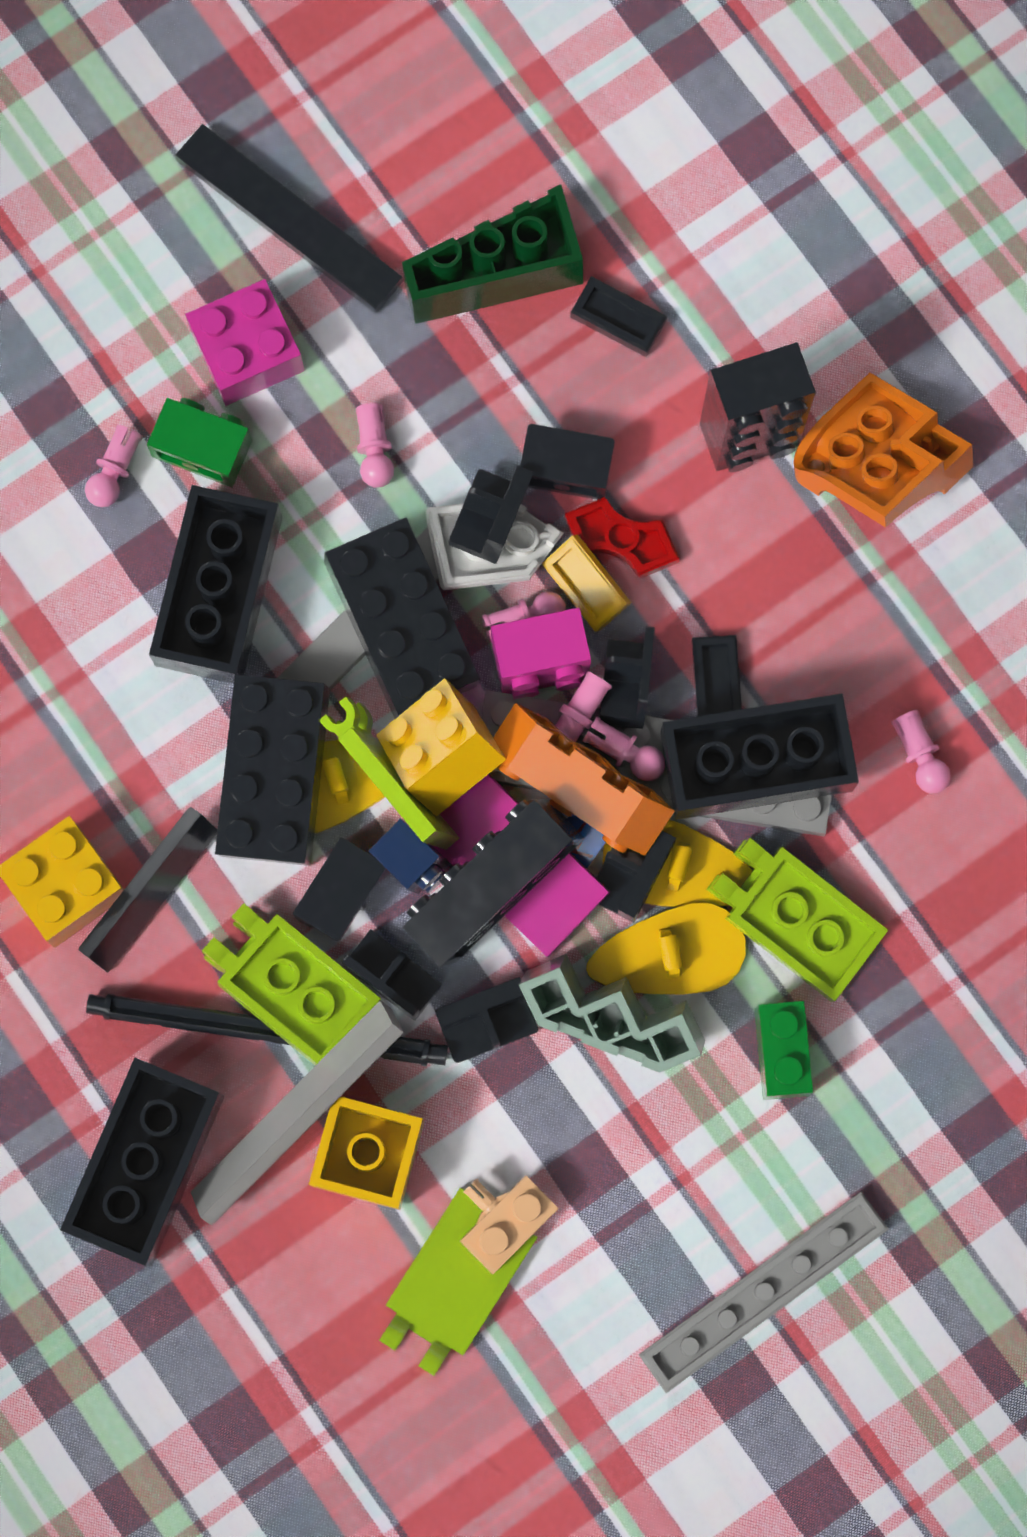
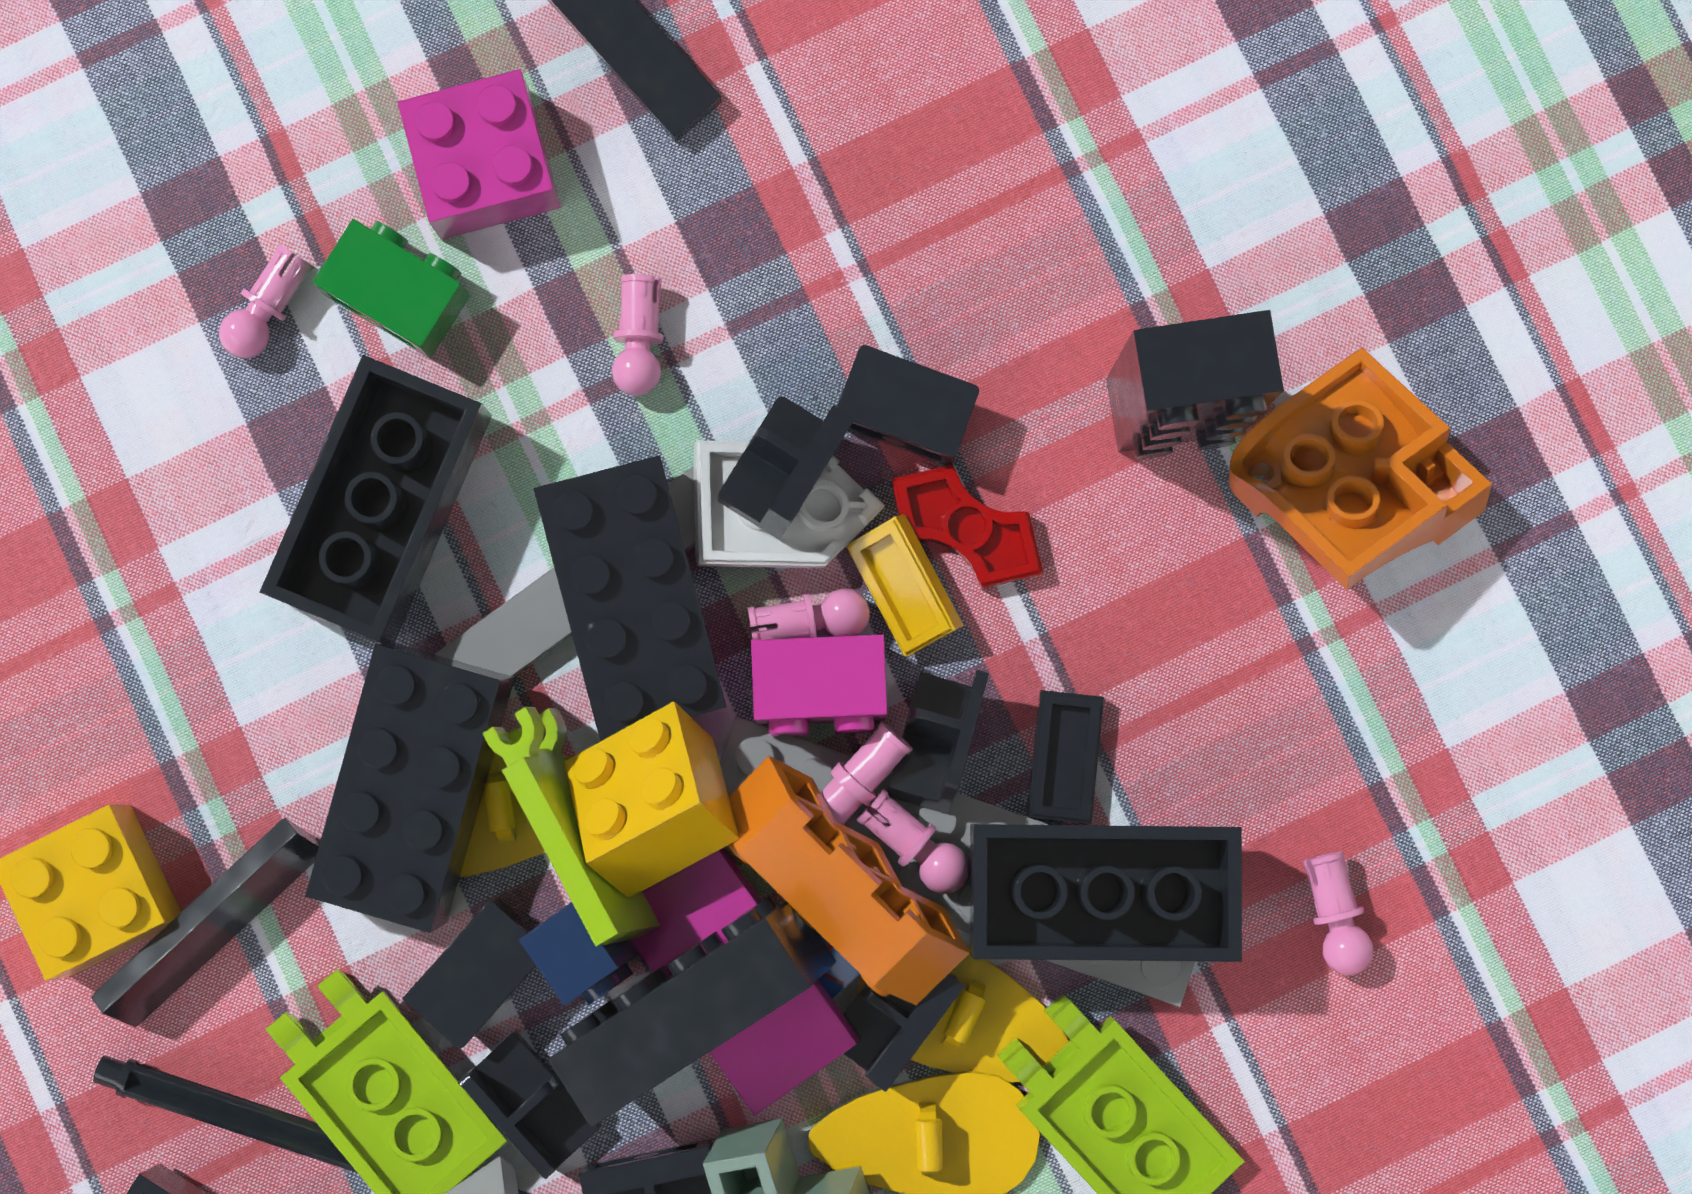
camera: 10 degrees right, 5 degrees up
dark green wedge [402,184,583,324] -> none
black tile [570,276,667,357] -> none

